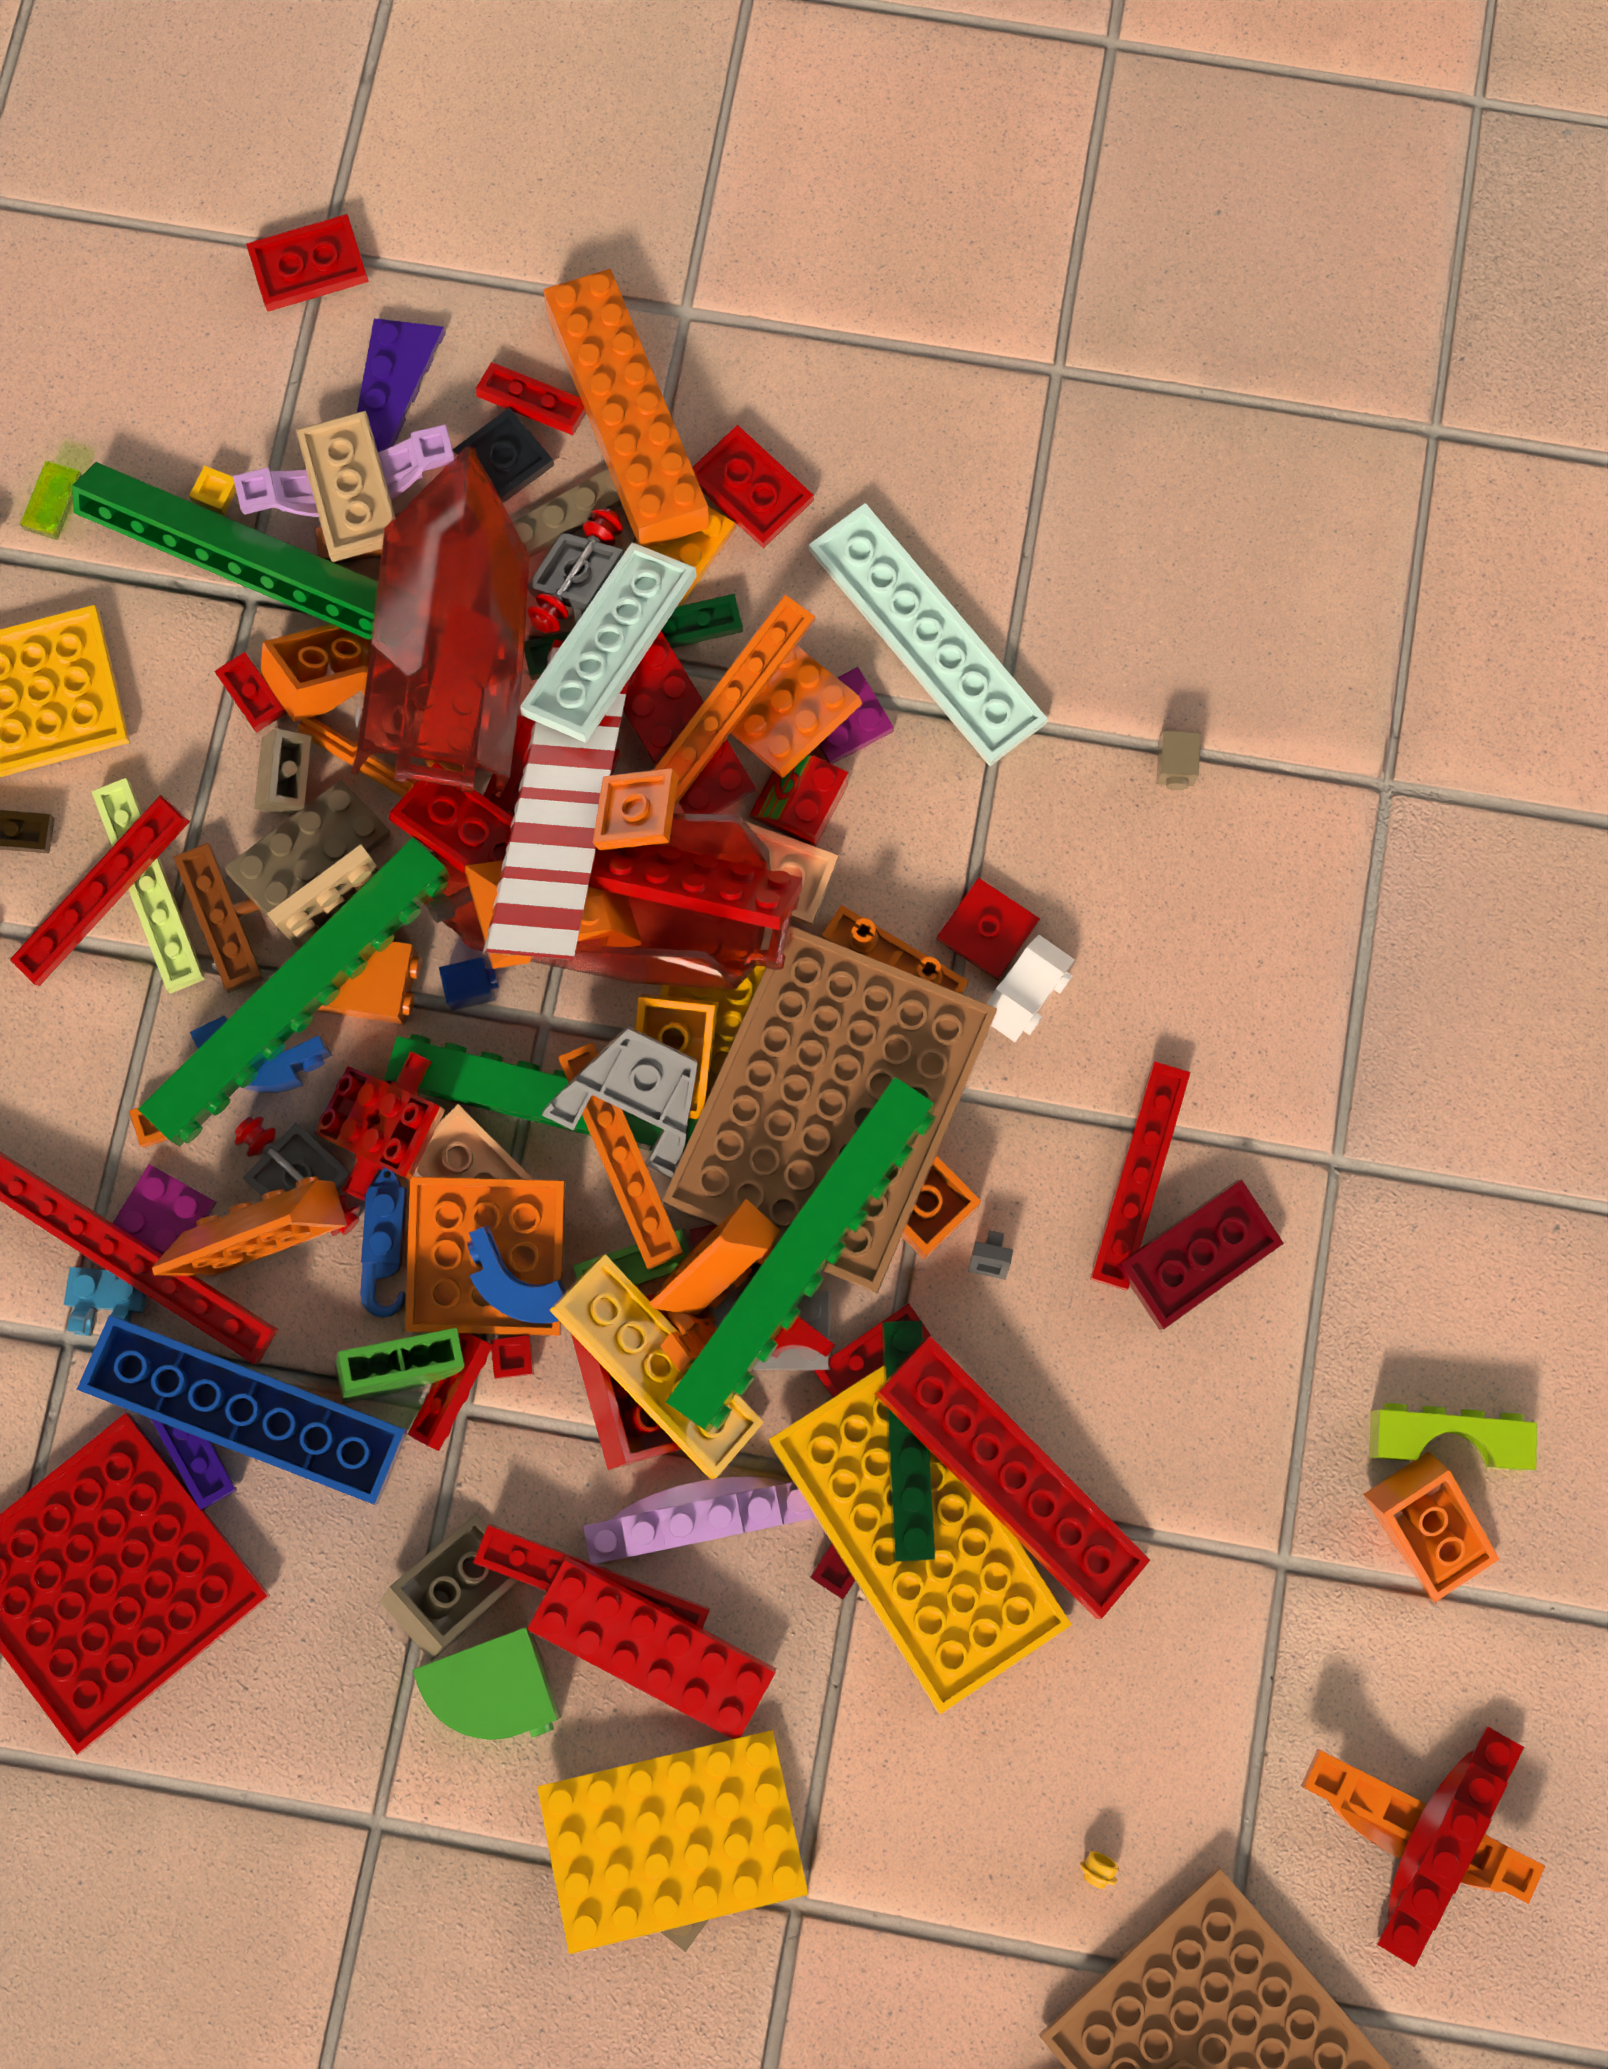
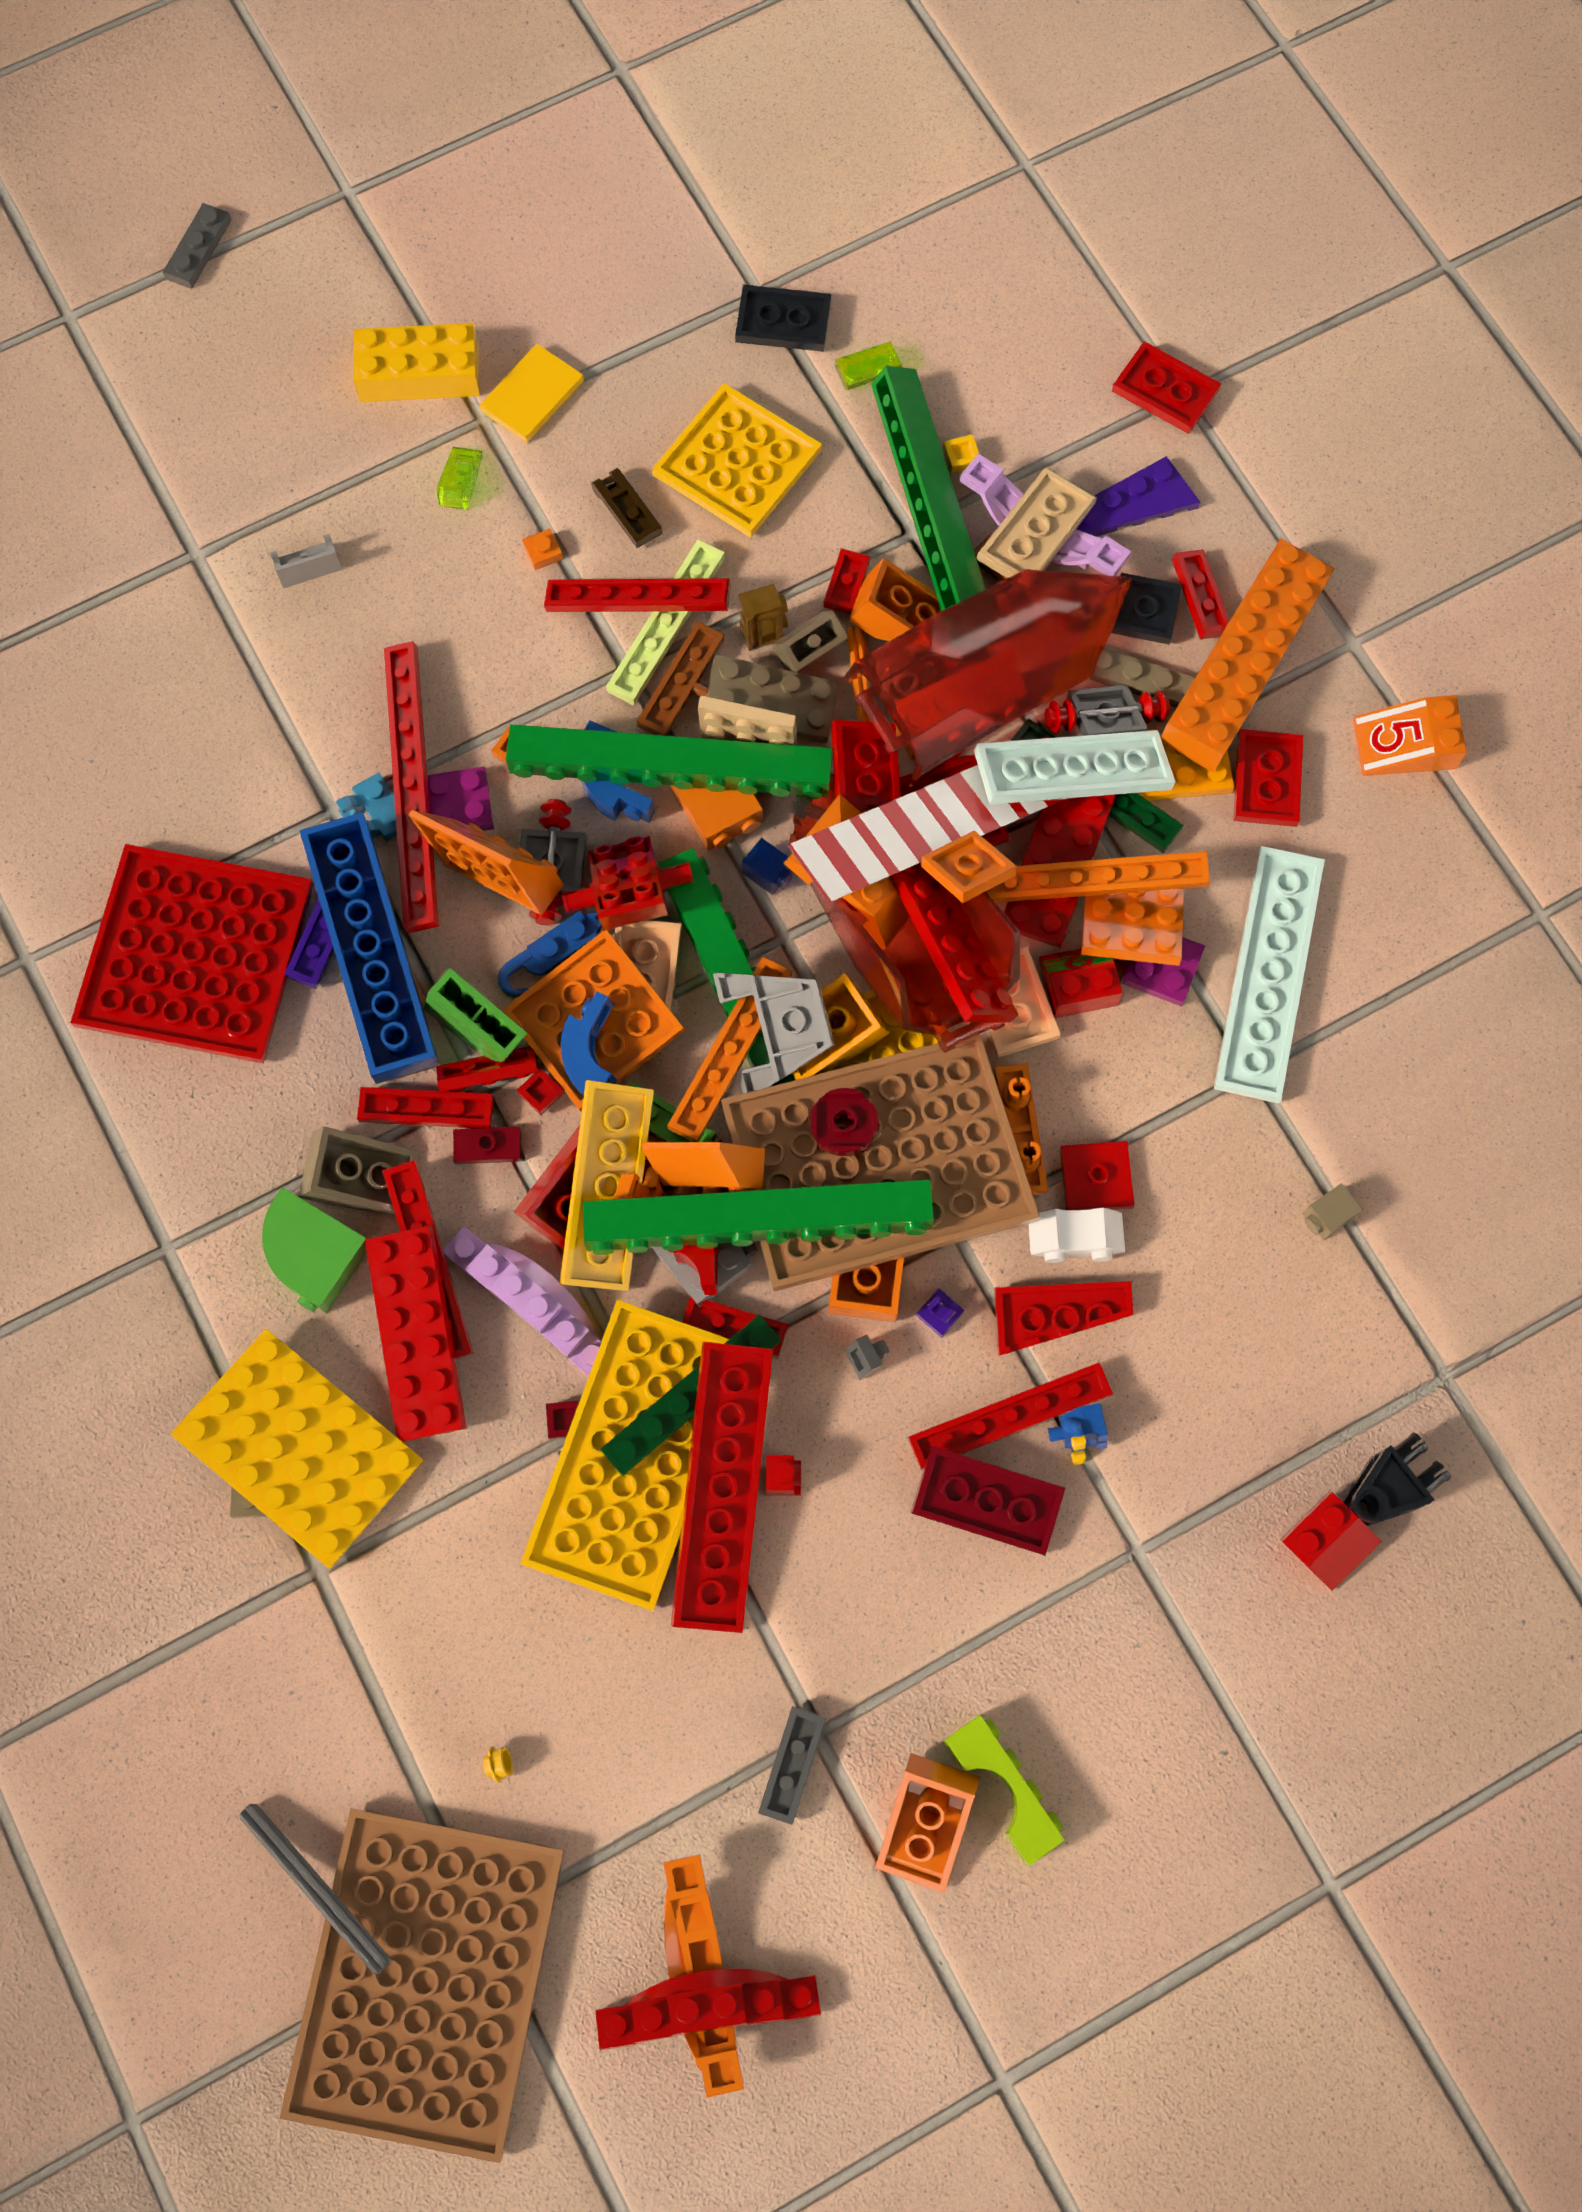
camera: 50 degrees right, 5 degrees down
none -> red plate [357,1087,494,1128]
none -> dark red plate [453,1127,521,1164]
none -> pearl gold window [738,584,788,651]
none -> dark grey plate [758,1706,826,1825]
none -> red brick [766,1455,801,1496]
none -> dark red plate [810,1088,878,1156]
none -> dark purple tile [916,1288,965,1338]
none -> red wing [994,1281,1134,1356]
none -> blue piece [1048,1403,1108,1465]
none -> red slope [1280,1490,1382,1591]
none -> black piece [1342,1432,1451,1526]
none -> orange slope [1353,695,1467,776]

